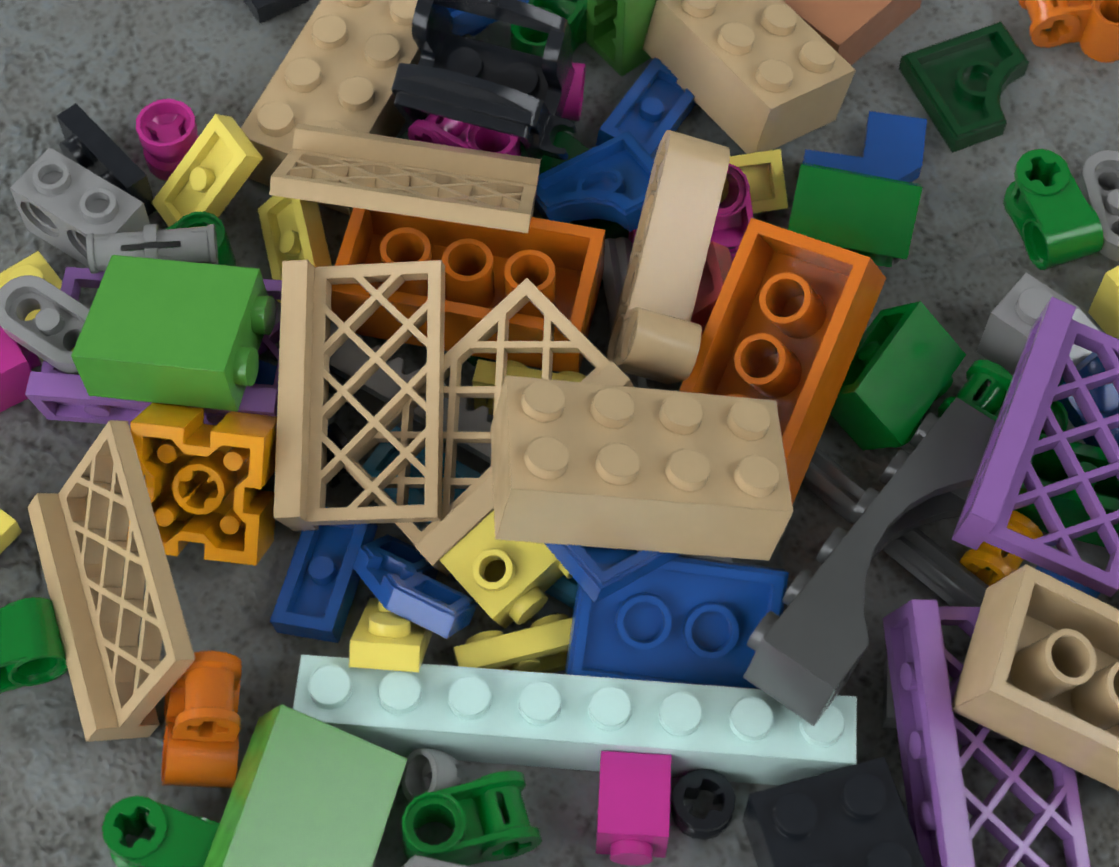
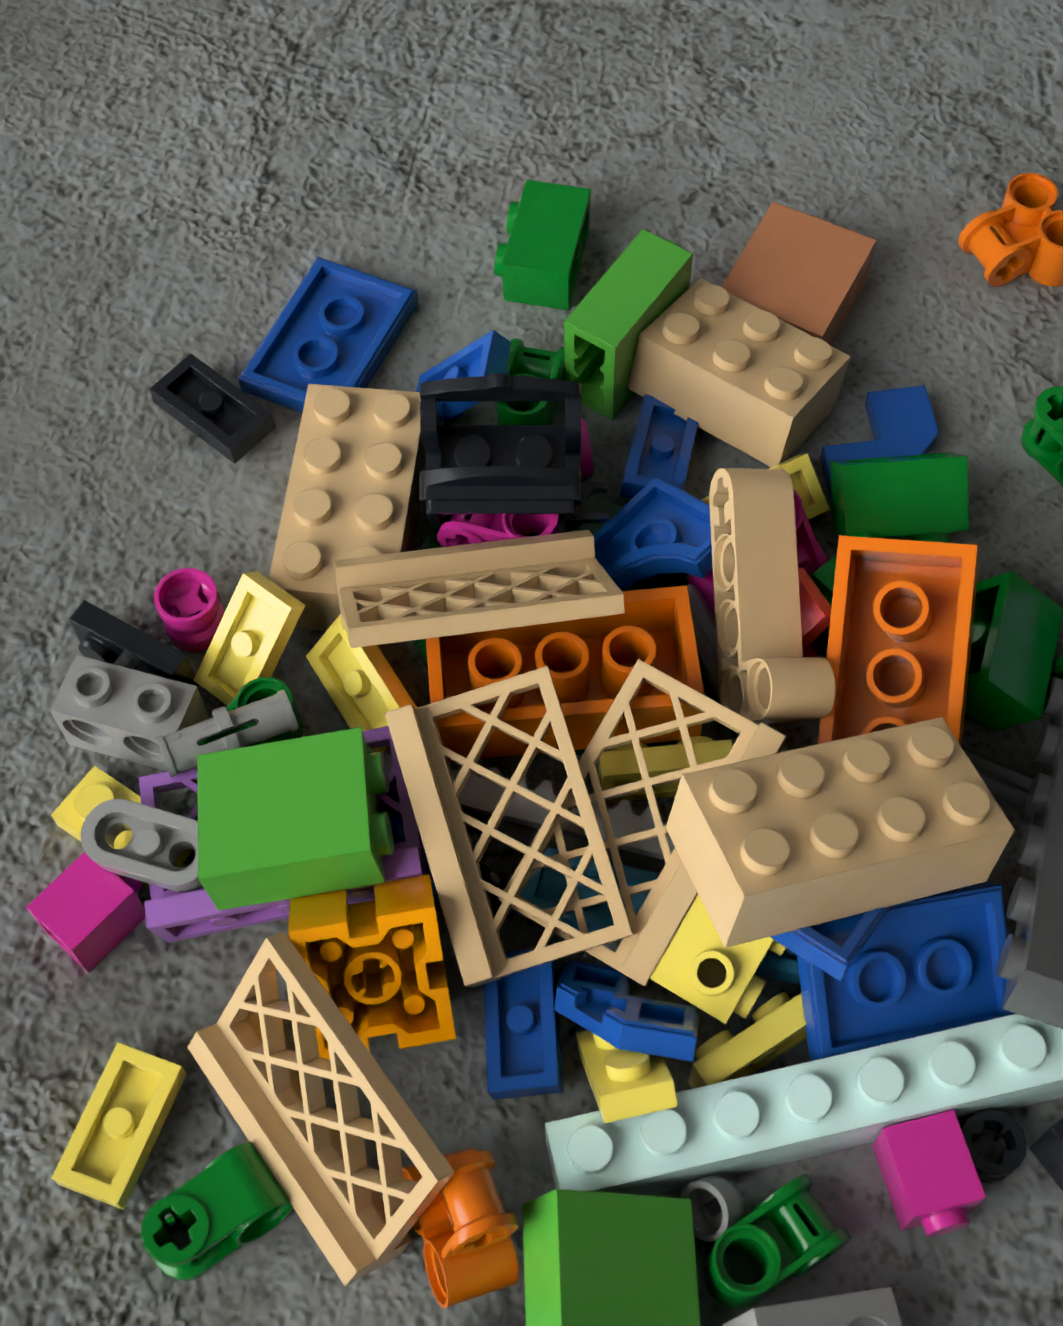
camera: 15 degrees left, 0 degrees up
dark green tile [898,22,1029,153] -> none

